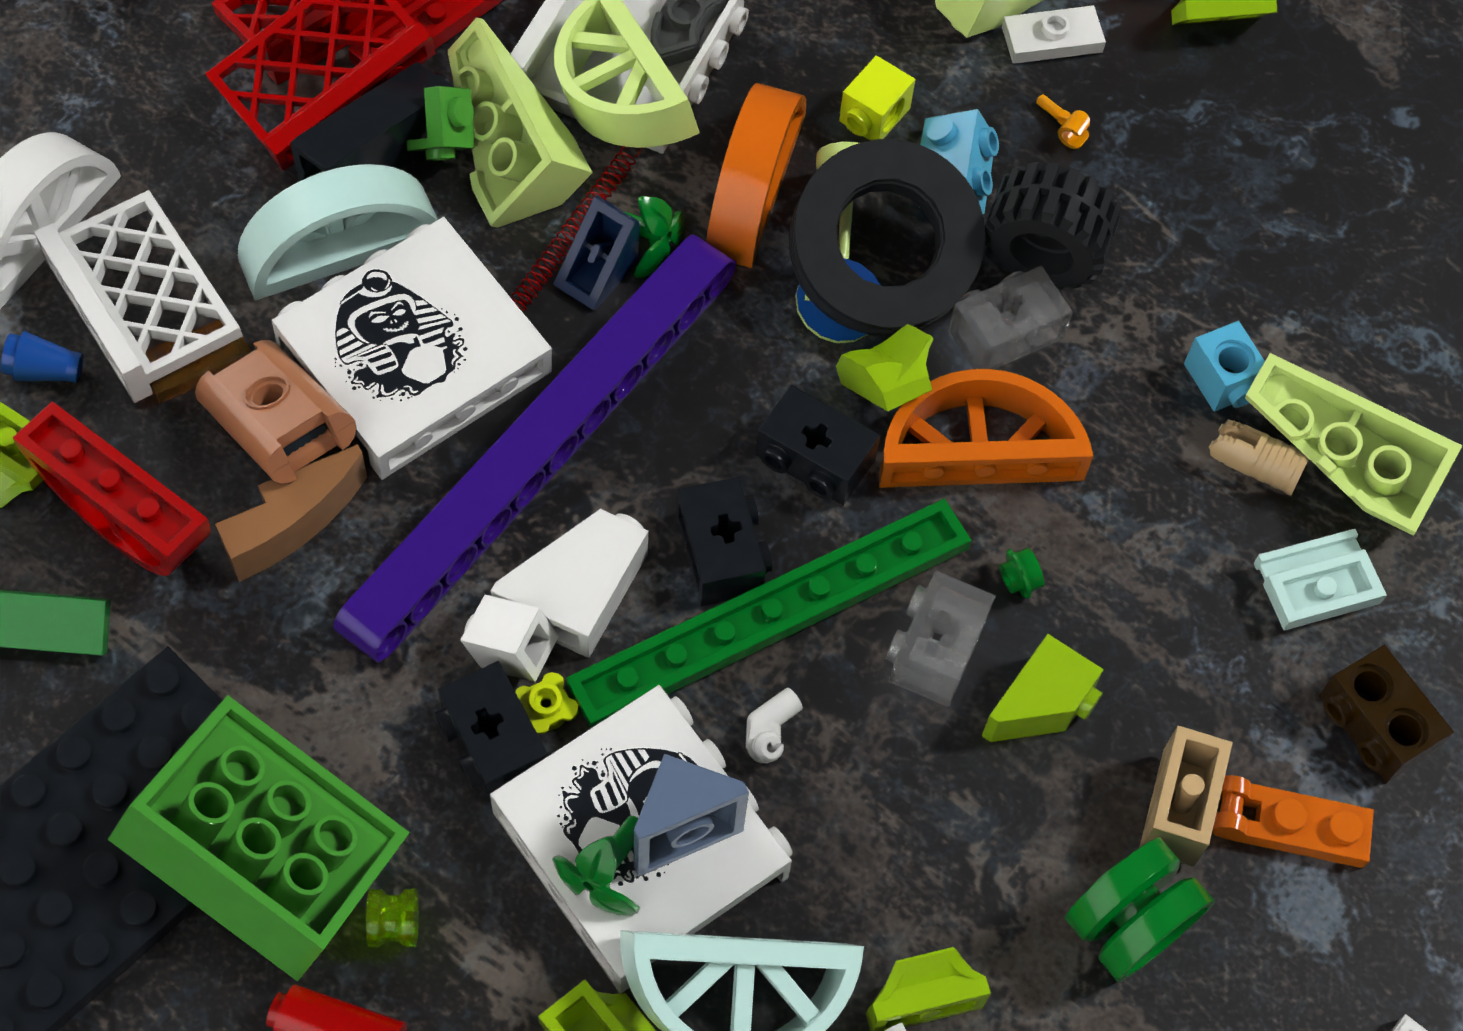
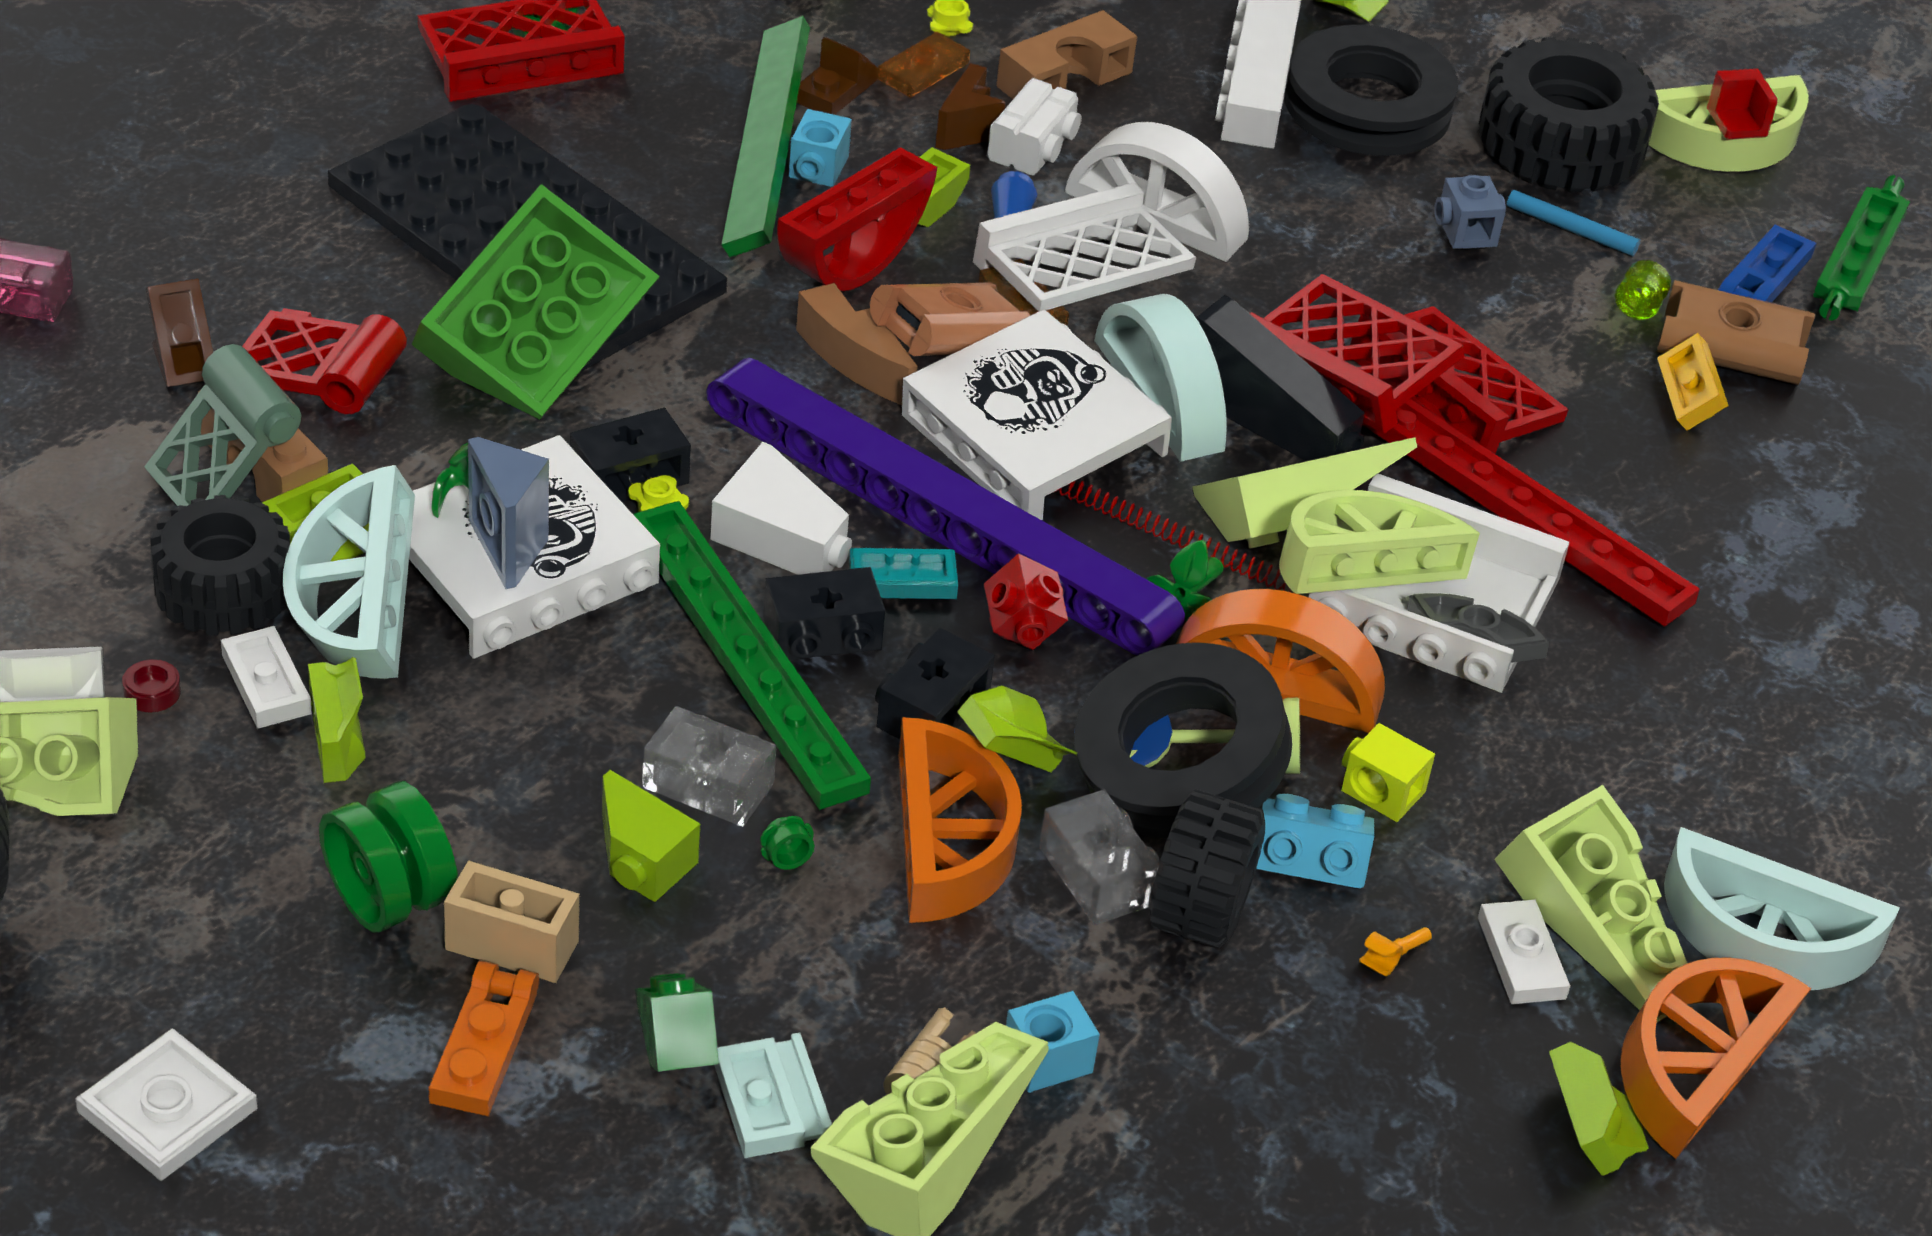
camera: 90 degrees right, 20 degrees down
clear neon green wheel [366,889,419,948] -> none
bright green bracket [407,86,475,161] -> none
white brick [460,594,559,682] -> none
dark blue slope [553,196,639,310] -> none
white arm [746,687,803,763] -> none
dark brown brick [1319,644,1454,783] -> none
none -> slope [635,973,719,1072]
none -> teal plate [848,548,958,599]
none -> red brick [984,553,1068,650]

